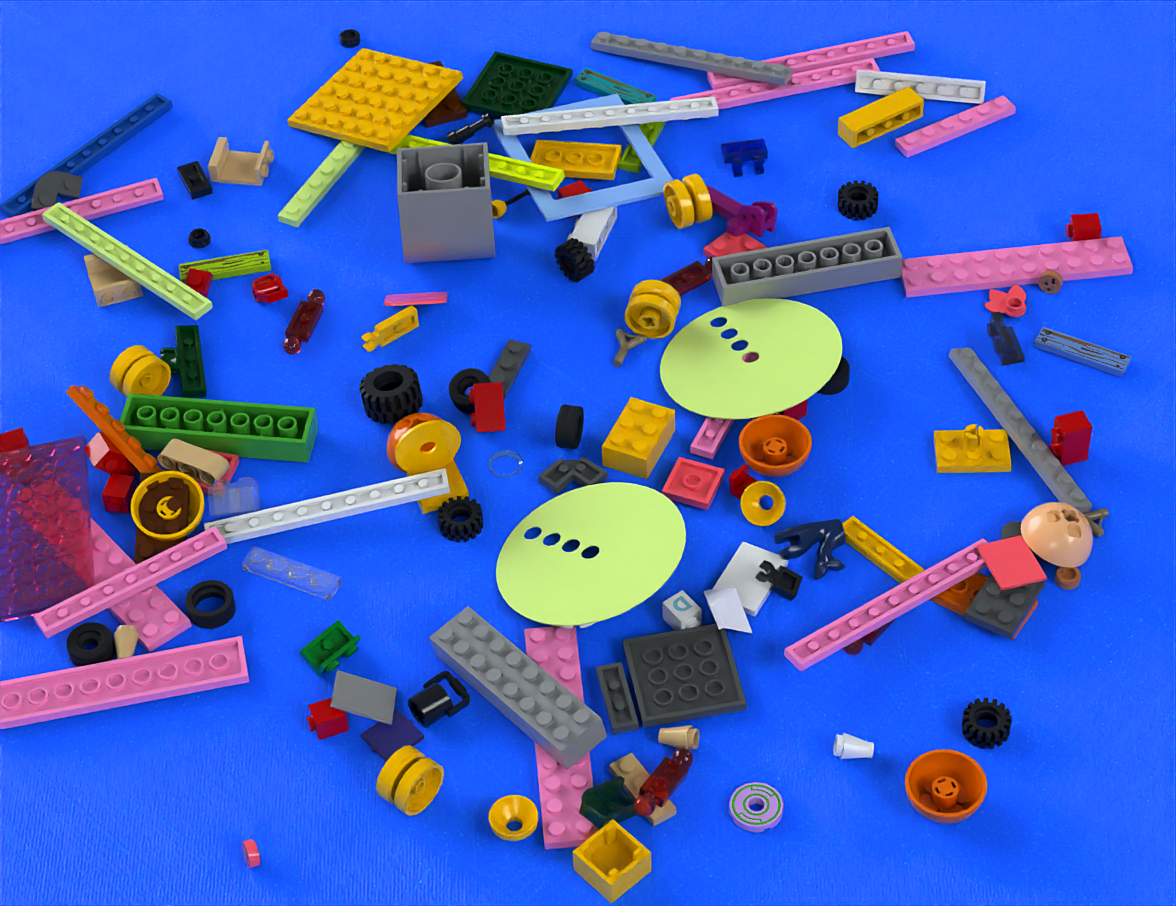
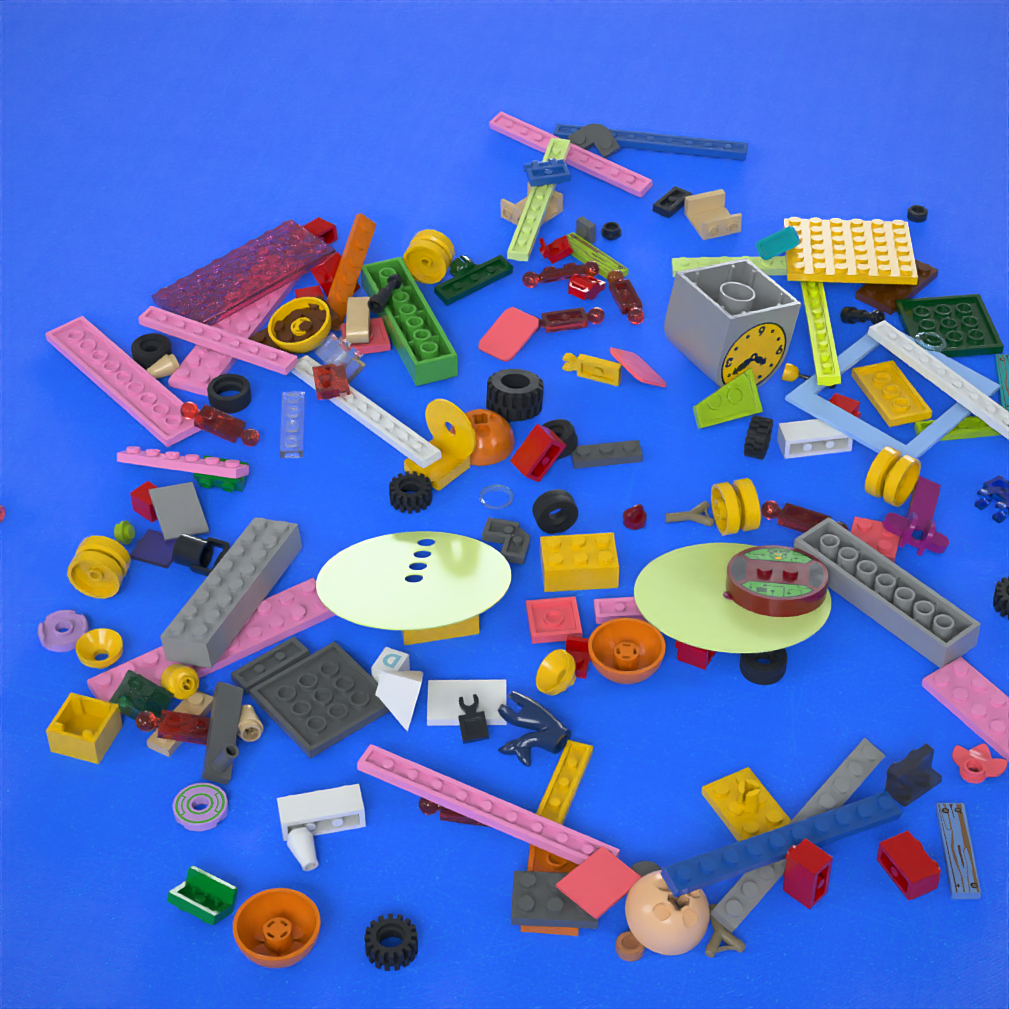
camera: 60 degrees right, 5 degrees down
none -> lavender tile [38,610,89,652]
none -> lime plate [114,520,135,545]
none -> bright pink plate [117,446,249,479]
none -> yellow head [160,664,199,700]
none -> green bracket [167,865,238,925]
none -> clear red plate [180,402,260,447]
none -> dark grey piece [201,681,244,785]
none -> white brick [277,784,366,841]
none -> clear red plate [312,362,350,400]
none -> black piece [367,274,403,314]
none -> coral piece [478,307,539,362]
none -> clear red plate [522,261,599,288]
none -> blue plate [523,158,571,187]
none -> dark grey plate [576,216,596,244]
none -> clear red plate [607,270,645,325]
none -> dark red tile [623,504,647,530]
none -> blue plate [660,791,903,898]
none -> lime wing [692,368,763,429]
none -> dark red piece [726,545,828,617]
none -> teal piece [756,226,801,260]
none -> red brick [877,830,941,901]
none -> clear light blue piece [914,332,947,352]

